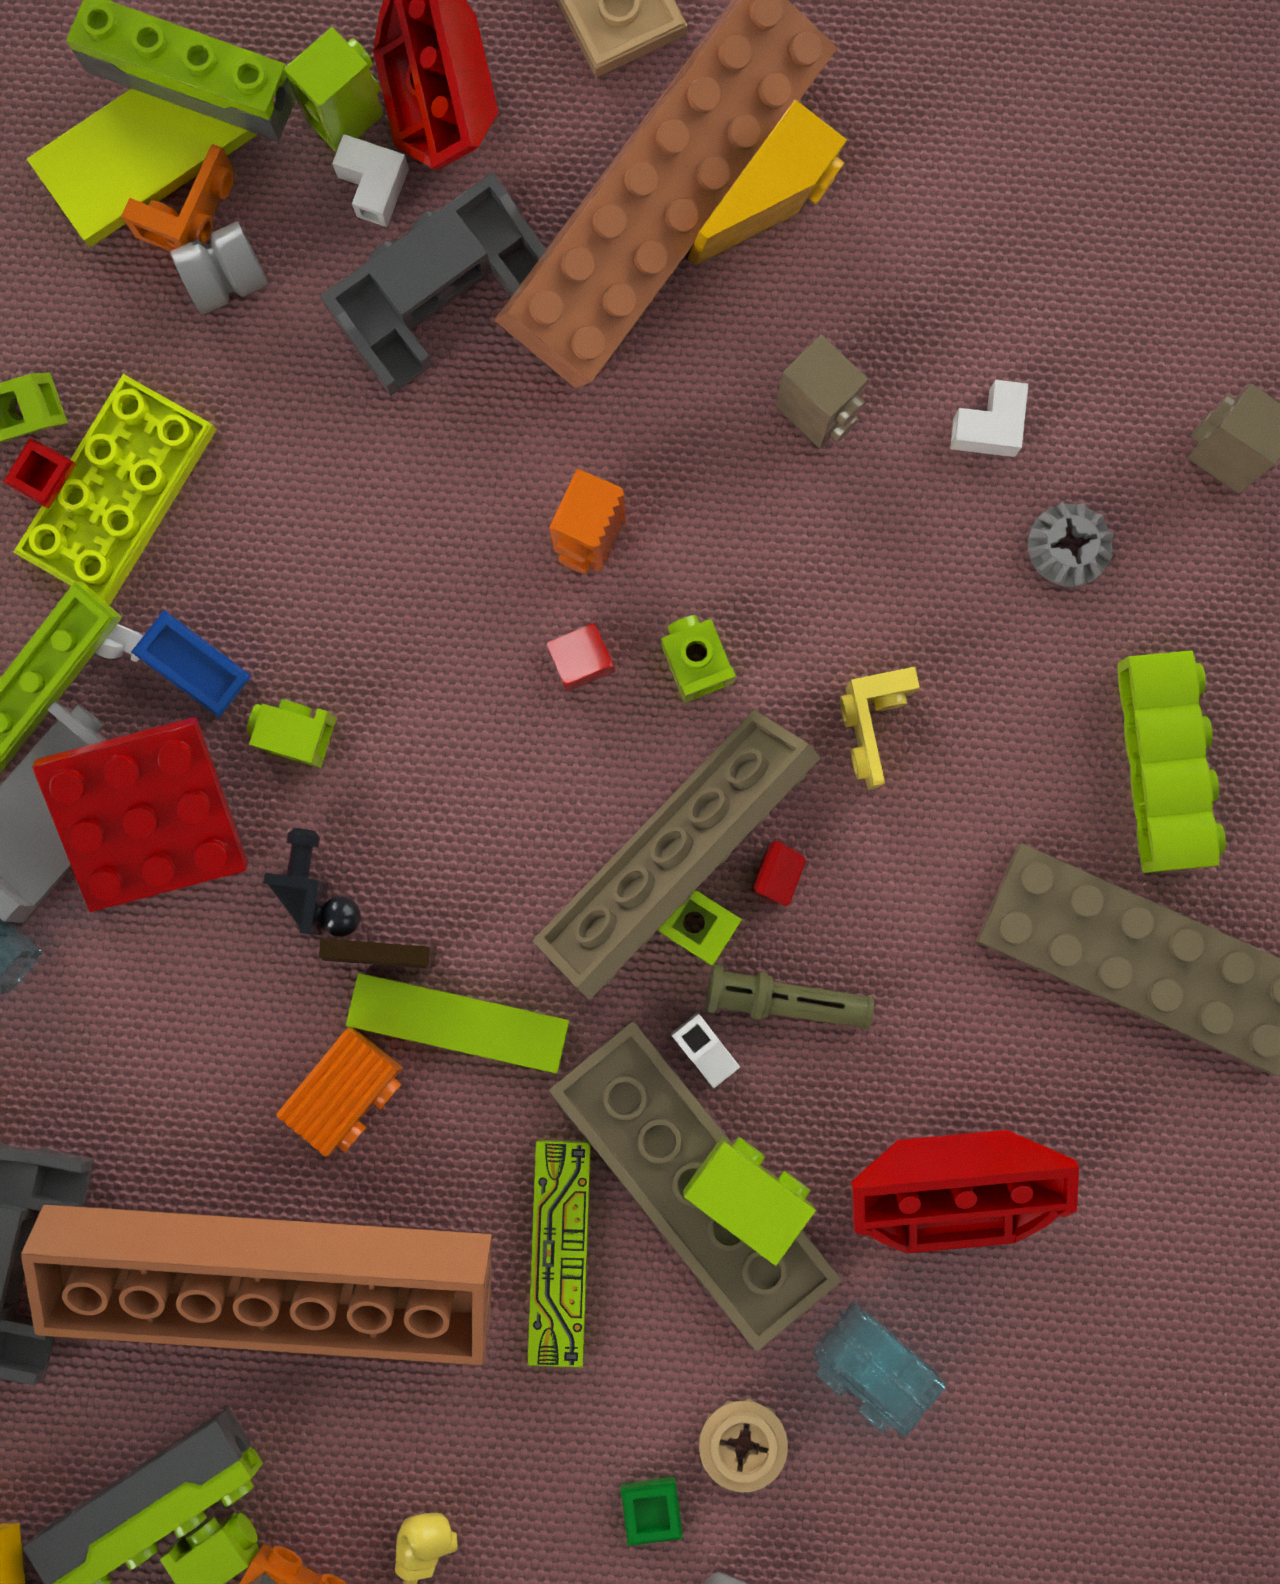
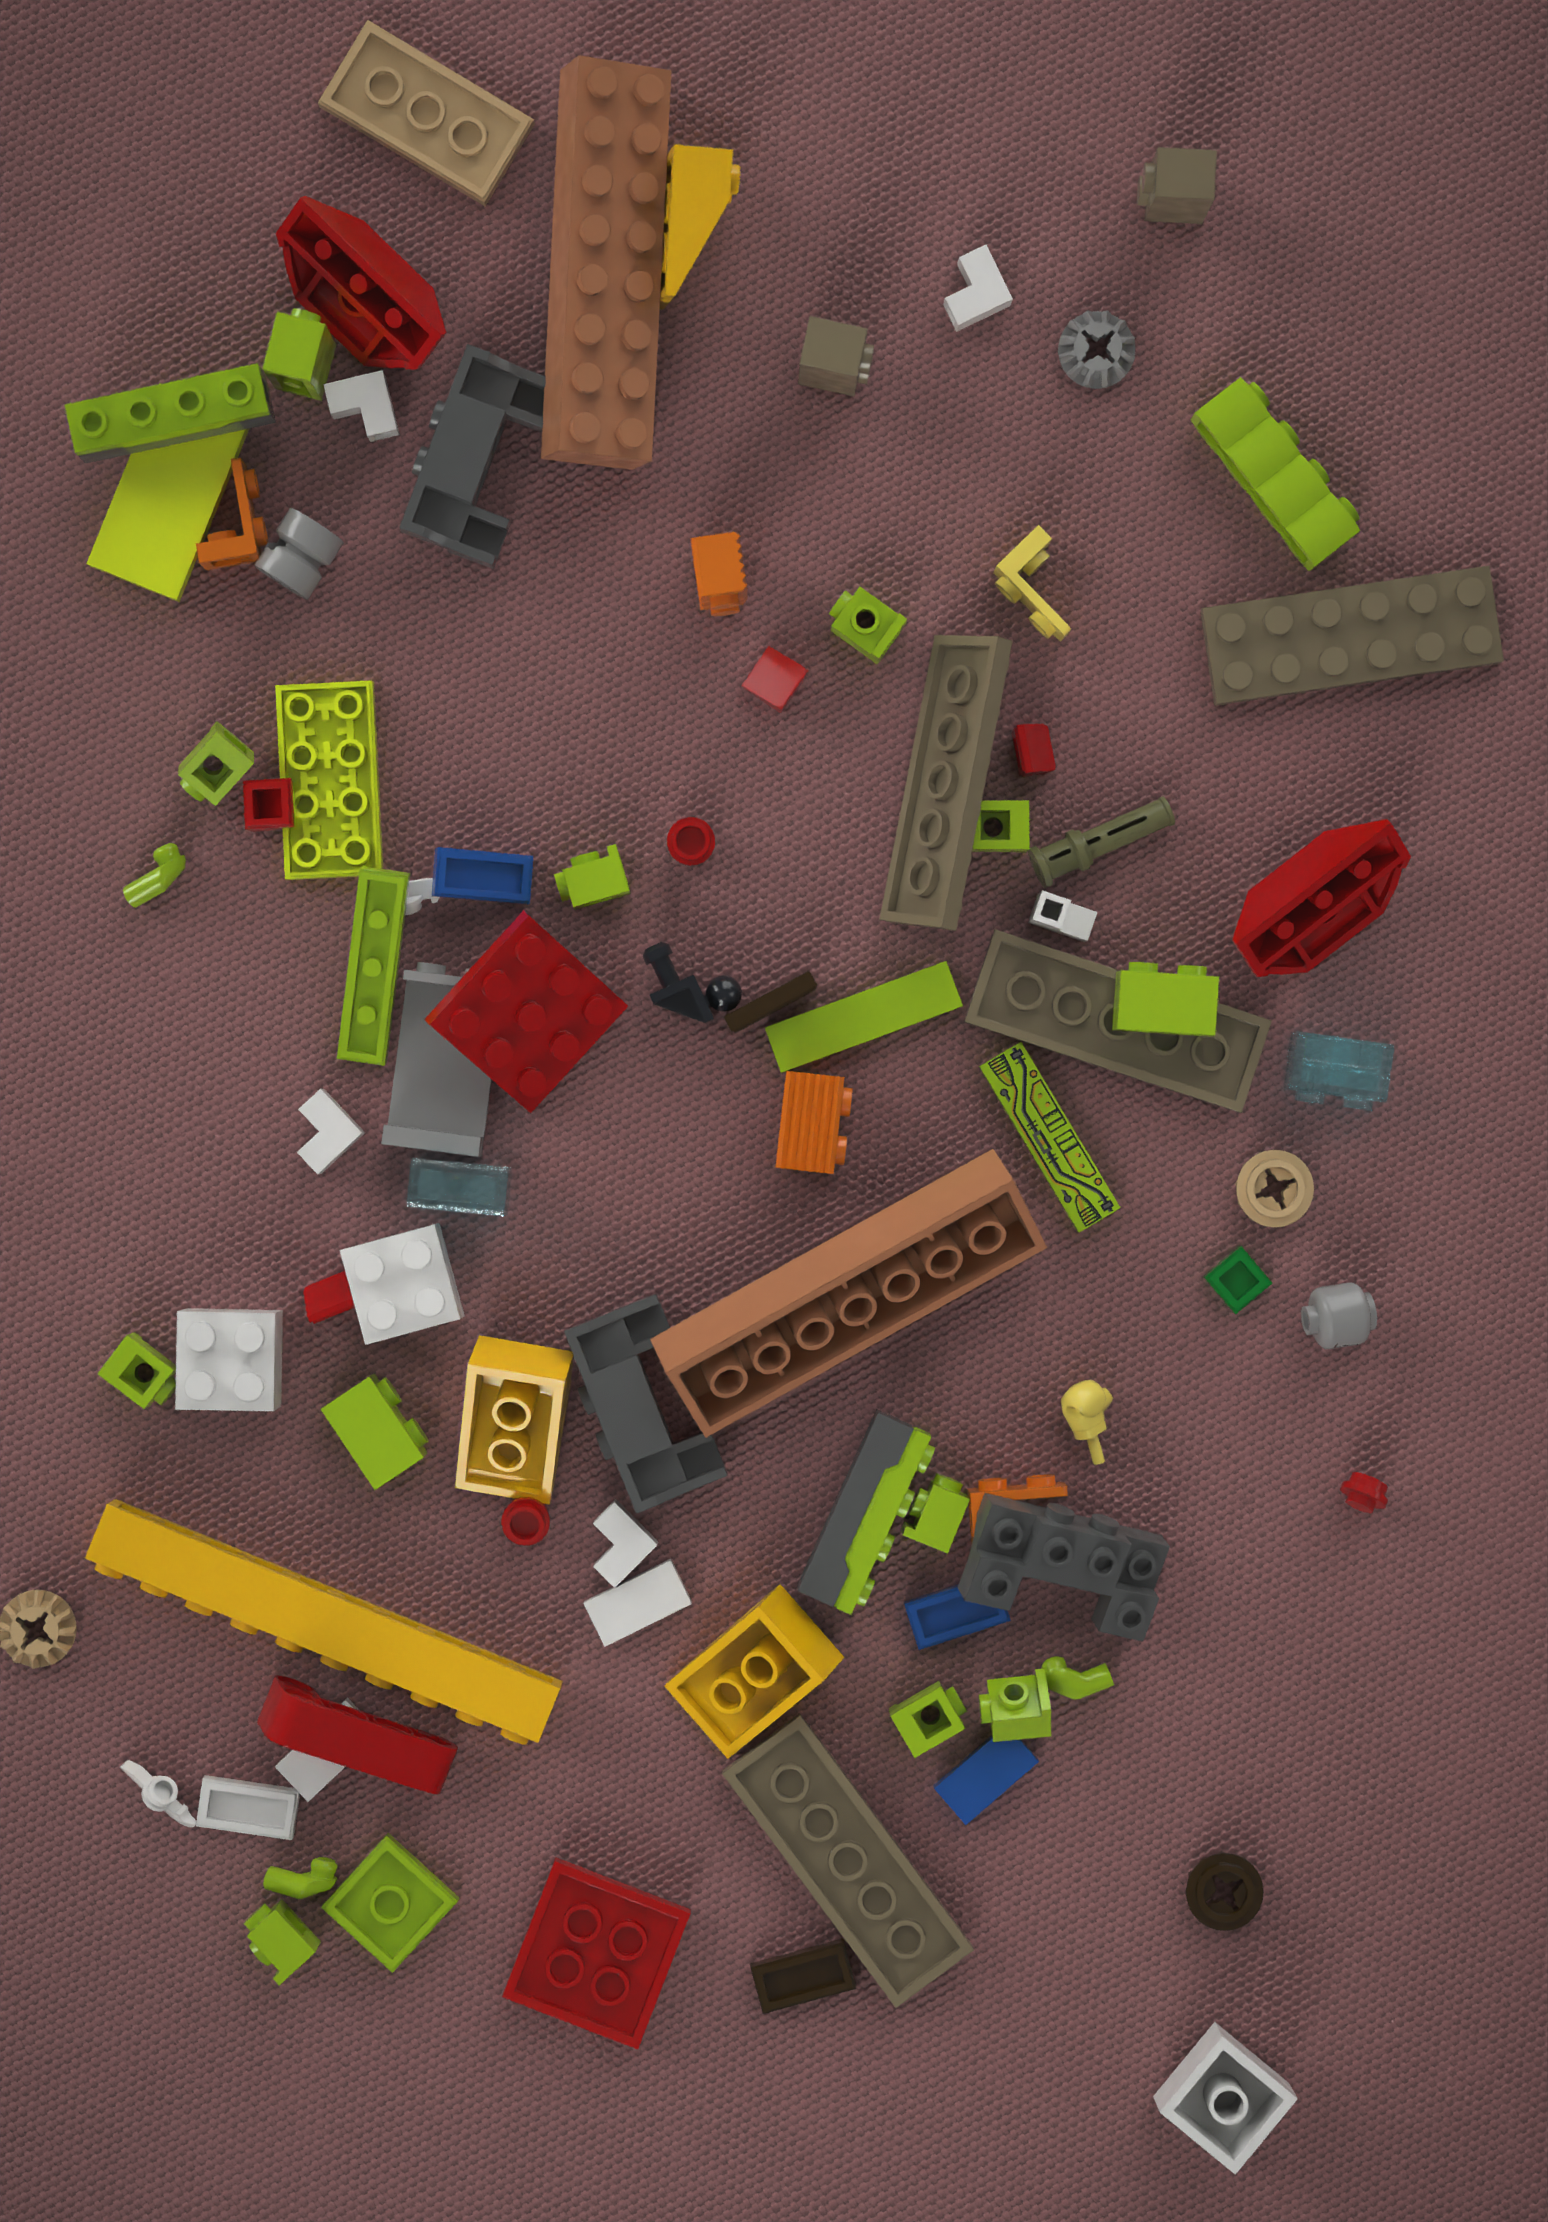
camera: 40 degrees left, 5 degrees up
none -> red plate [667,817,715,866]

